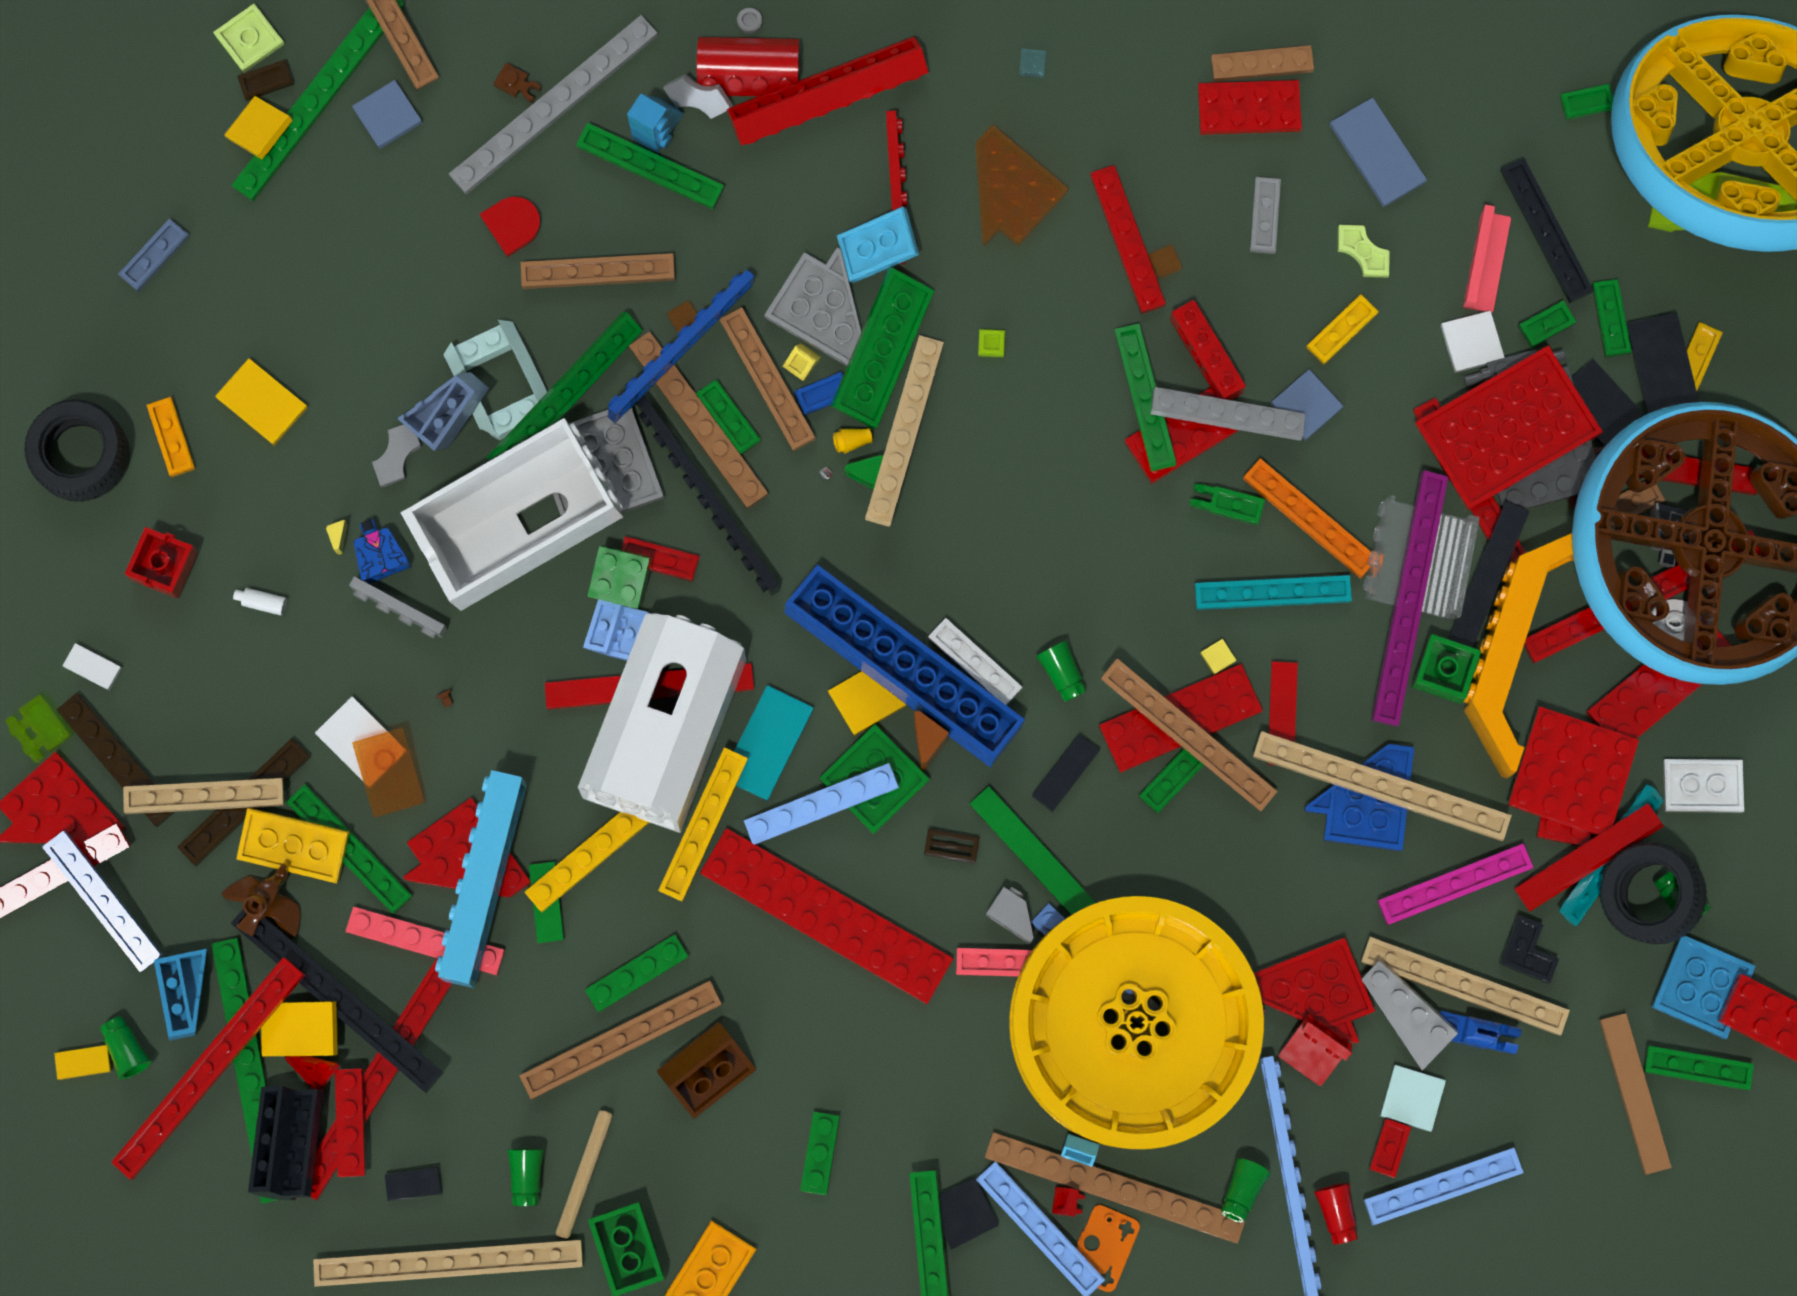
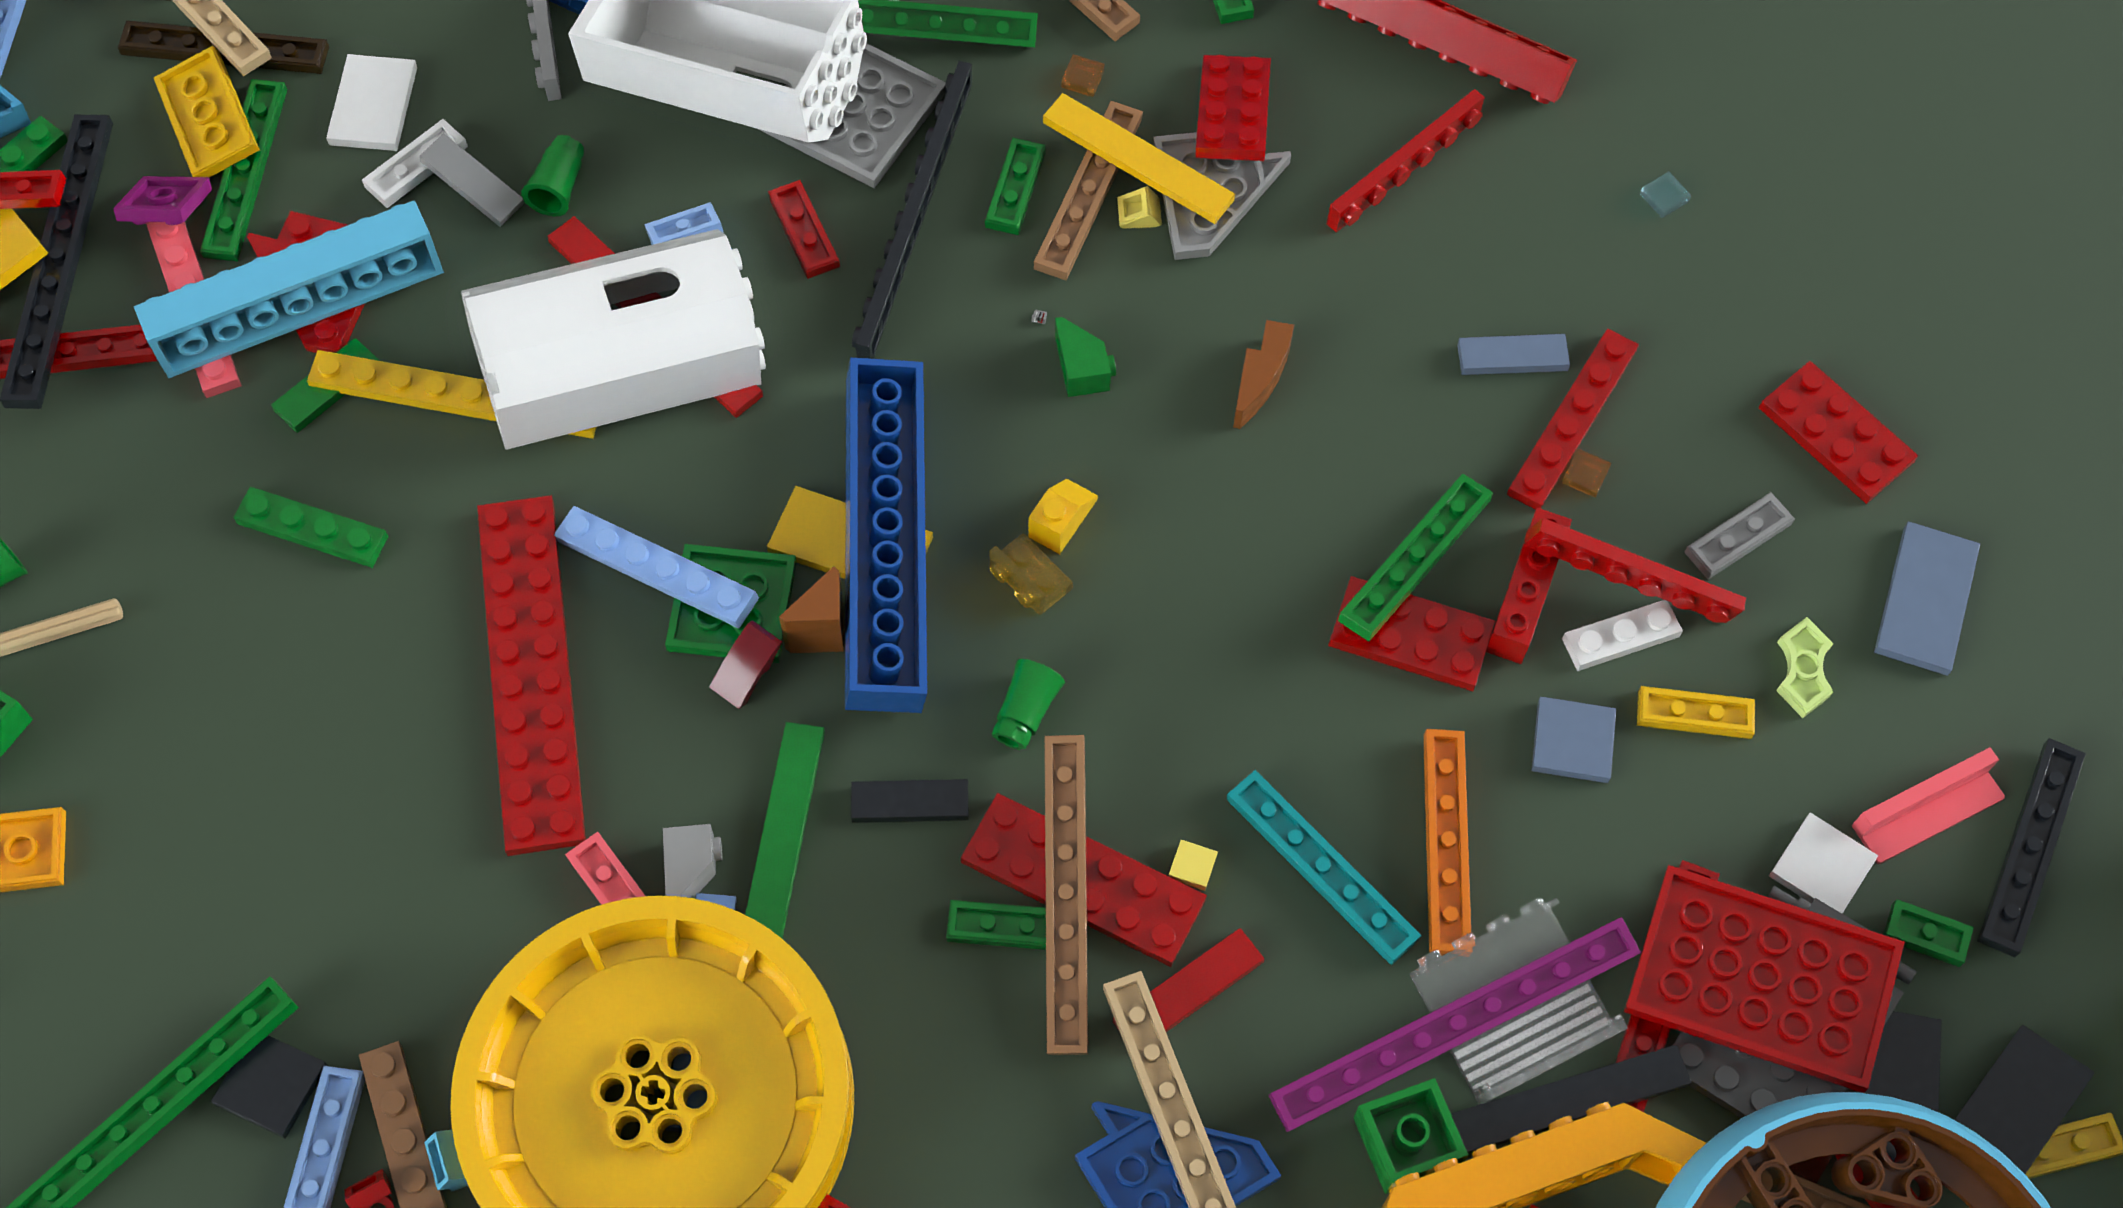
camera: 50 degrees right, 15 degrees down
reddish brown animal [222,864,301,938] -> none
clear orange tile [352,727,425,818] -> none
reddish brown piece [436,690,453,708] -> none
medium nougat plate [519,981,722,1100] -> none
green brick [587,545,653,609] -> none
blue plate [608,270,754,423] -> none
medium nougat plate [629,331,768,510] -> none
reddish brown slope [656,1022,756,1119] -> none
yellow plate [658,747,748,902] -> none
teal tile [734,685,814,802] -> none
blue tile [794,372,843,416] -> none
green plate [800,1111,840,1196] -> none
green plate [830,268,935,429] -> none
yellow cone [833,428,872,454] -> none
medium azure tile [837,207,919,283] -> none
tan plate [865,335,944,527] -> none
dark brown tile [924,829,980,864] -> none
white plate [928,618,1022,706] -> none
clear orange wing [975,125,1069,247] -> none
lime tile [978,329,1005,357] -> none
light grey plate [1150,387,1305,441] -> none
green hinge [1189,484,1265,526] -> none
medium nougat plate [1211,45,1314,82] -> none
green tile [1592,279,1632,358] -> none
none -> magenta plate [113,176,212,225]
none -> white plate [362,119,468,208]
none -> light grey tile [420,133,524,227]
none -> green plant [521,135,585,217]
none -> dark red slope [709,620,782,709]
none -> clear yellow bracket [989,533,1073,615]
none -> yellow slope [1028,479,1098,555]
none -> yellow tile [1043,93,1235,224]
none -> red plate [1195,55,1271,161]
none -> dark orange slope [1233,320,1294,429]
none -> sand blue tile [1457,334,1570,375]
none -> red plate [1524,518,1746,623]
none -> white plate [1562,600,1683,671]

